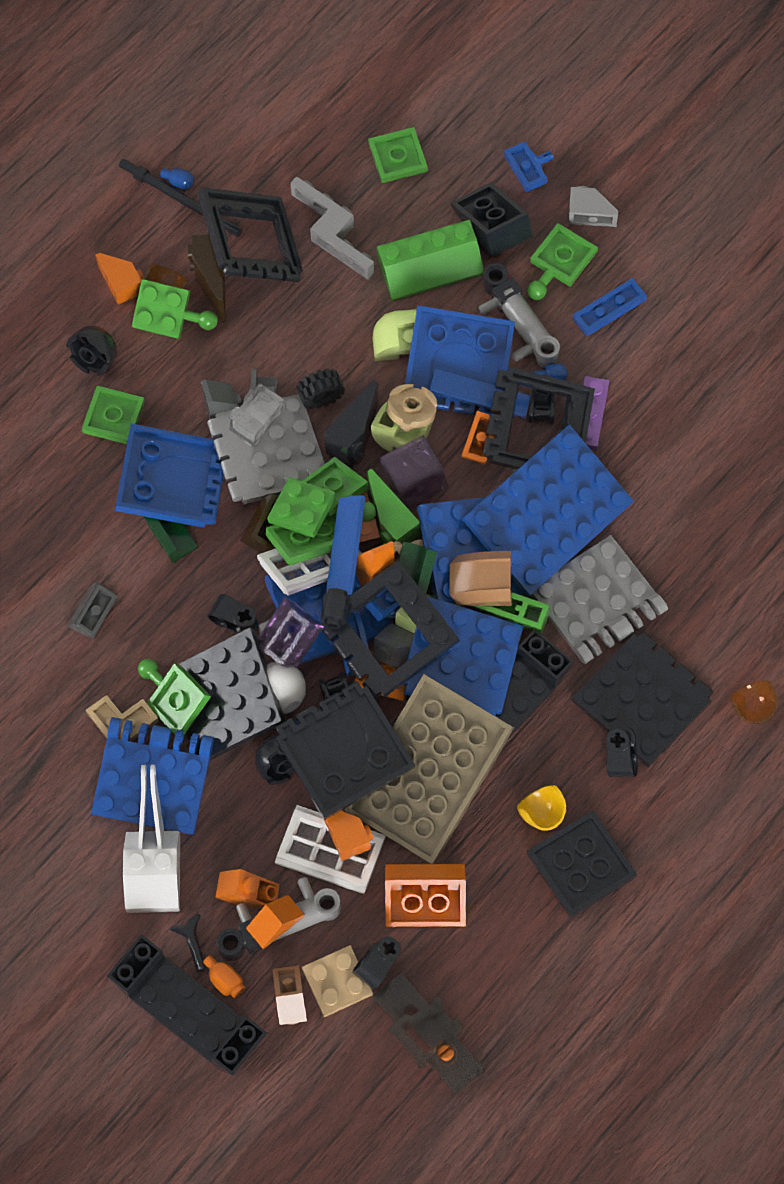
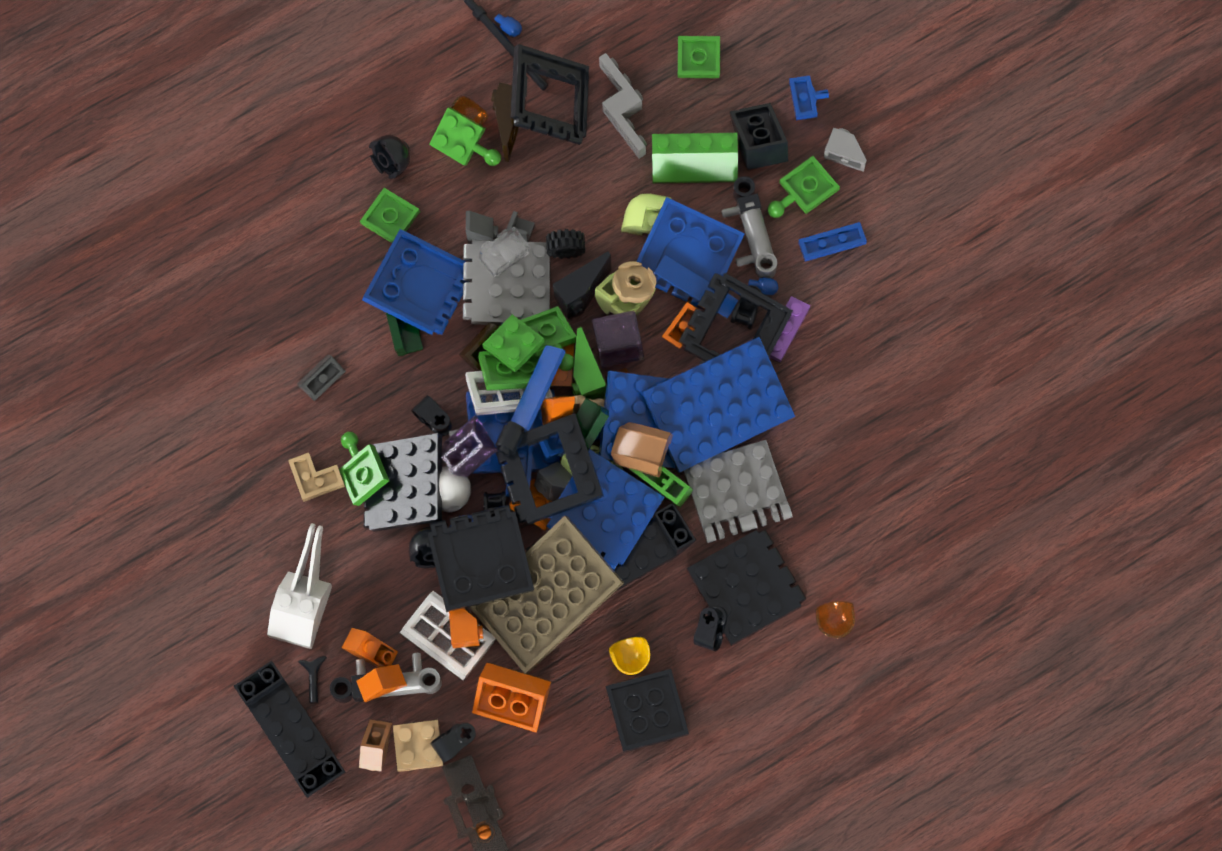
camera: 20 degrees right, 5 degrees up
blue hinge [91,717,214,835] -> none
orange slope [95,253,145,305] -> none
orange plant [203,955,246,999] -> none

